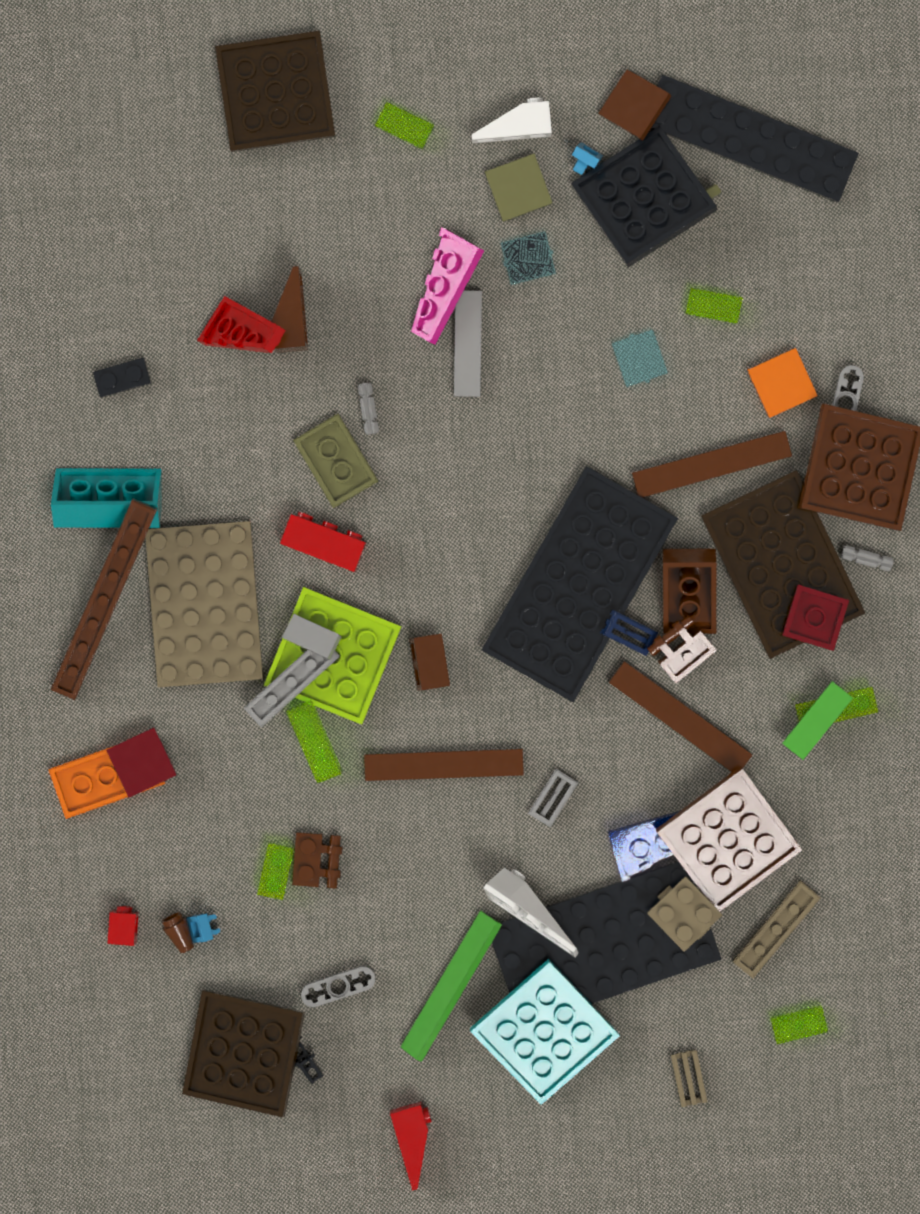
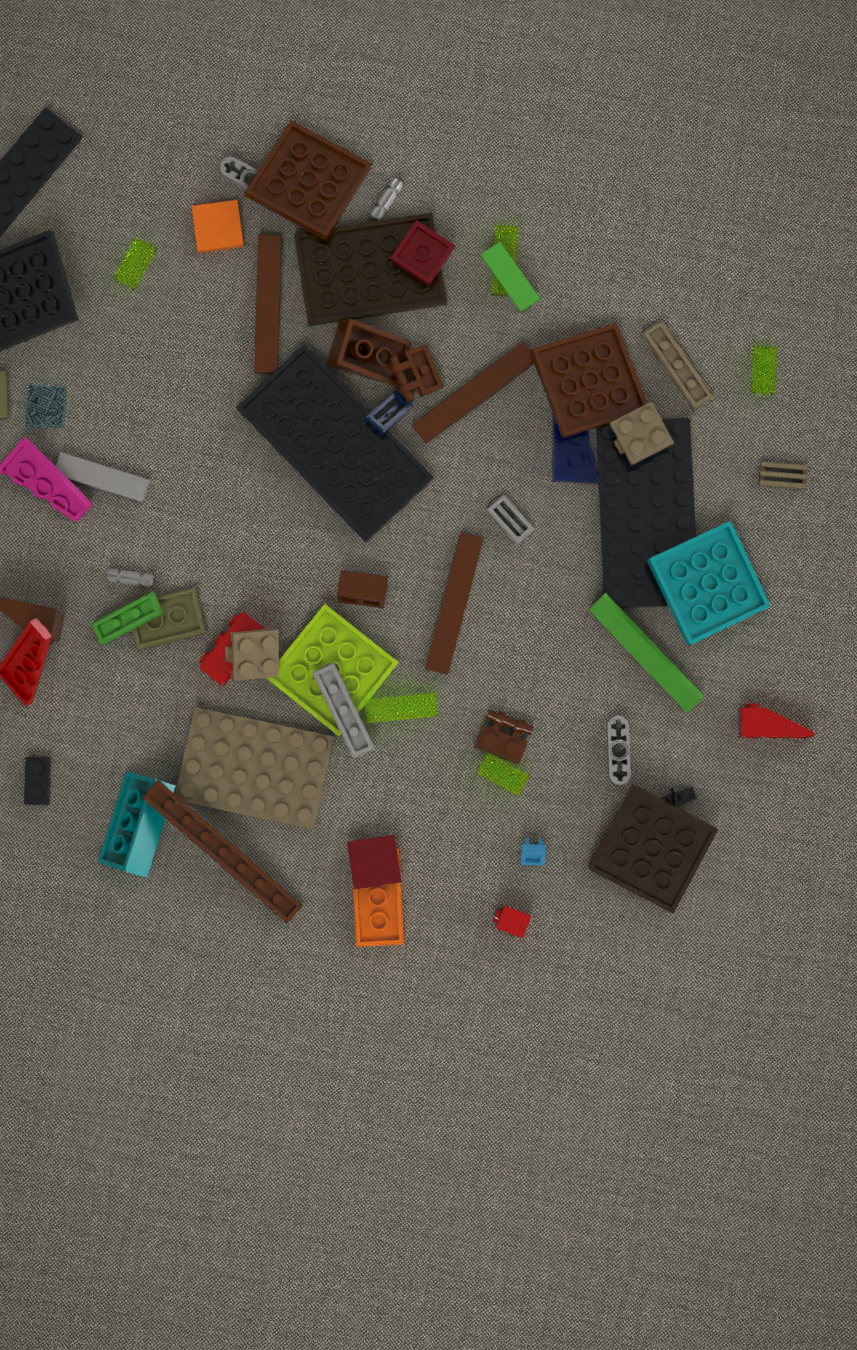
camera: 70 degrees left, 5 degrees down
reddish brown cone [162,912,194,953] -> none
light grey tile [282,614,342,660] -> none
white wedge [484,868,578,958] -> none
clear light blue piece [612,329,668,387] -> none
none -> bright green tile [92,592,164,645]
none -> dark tan piece [225,628,279,681]

